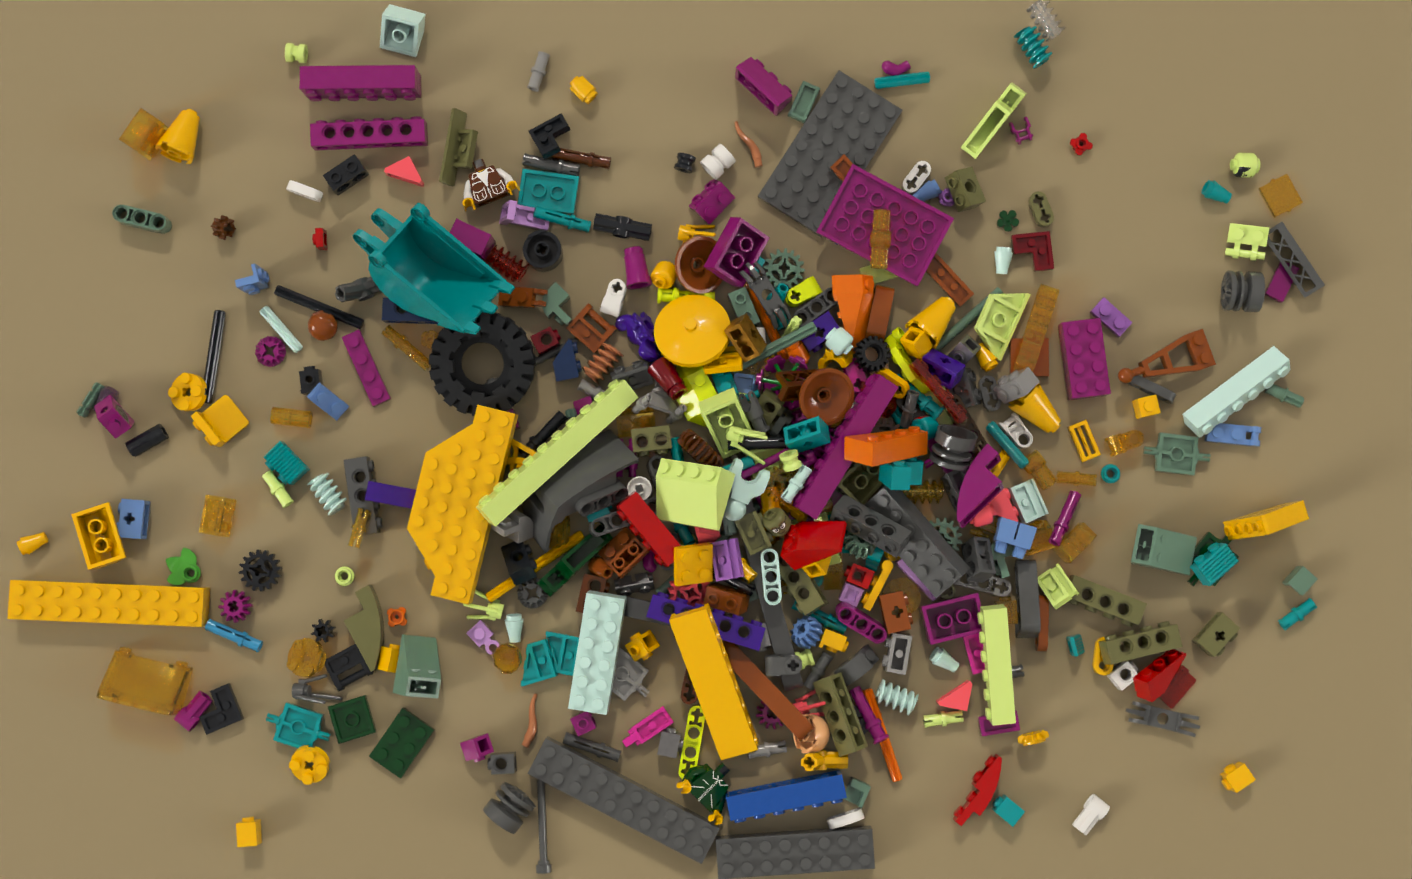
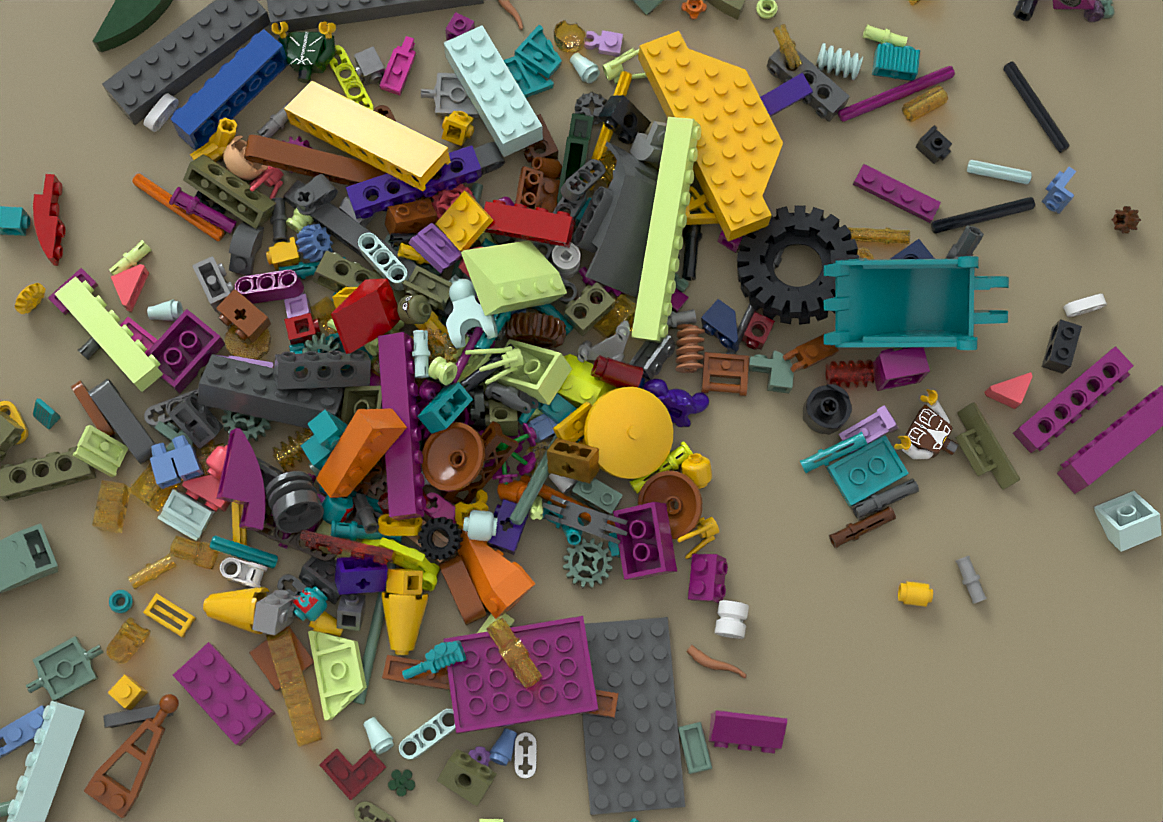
camera: 135 degrees right, 10 degrees down
yellow plate [168,372,207,411] -> none
yellow bracket [191,395,249,447] -> none
magenta gear [255,336,286,367] -> none
medium blue plate [307,382,349,421] -> none
dark orange hair [308,310,338,341] -> none
red plate [312,228,327,250] -> none
black plate [528,113,571,160] -> none
dark grey pin [563,732,621,762] -> none
black piece [593,213,652,241] -> none
white piece [600,279,627,317] -> none
dark grey hinge [614,572,655,596] -> none
magenta plant [624,246,652,290] -> none
black wheel [674,153,696,173] -> none
neon yellow piece [785,276,823,308] -> none
dark grey beam [793,287,838,328] -> none
sand green panel [844,777,871,808] -> none
yellow plate [861,560,893,611] -> none
light aqua piece [875,679,919,716] -> none
clear yellow brick [994,596,1018,624] -> none
magenta pin [1048,491,1081,546] -> none
medium lavender plate [1090,297,1132,337] -> none
none -> teal head [293,586,328,621]
none -> light aqua beam [399,709,456,760]
none -> teal piece [402,641,467,680]
none -> dark grey beam [561,159,606,201]
none -> magenta axle [838,66,955,122]

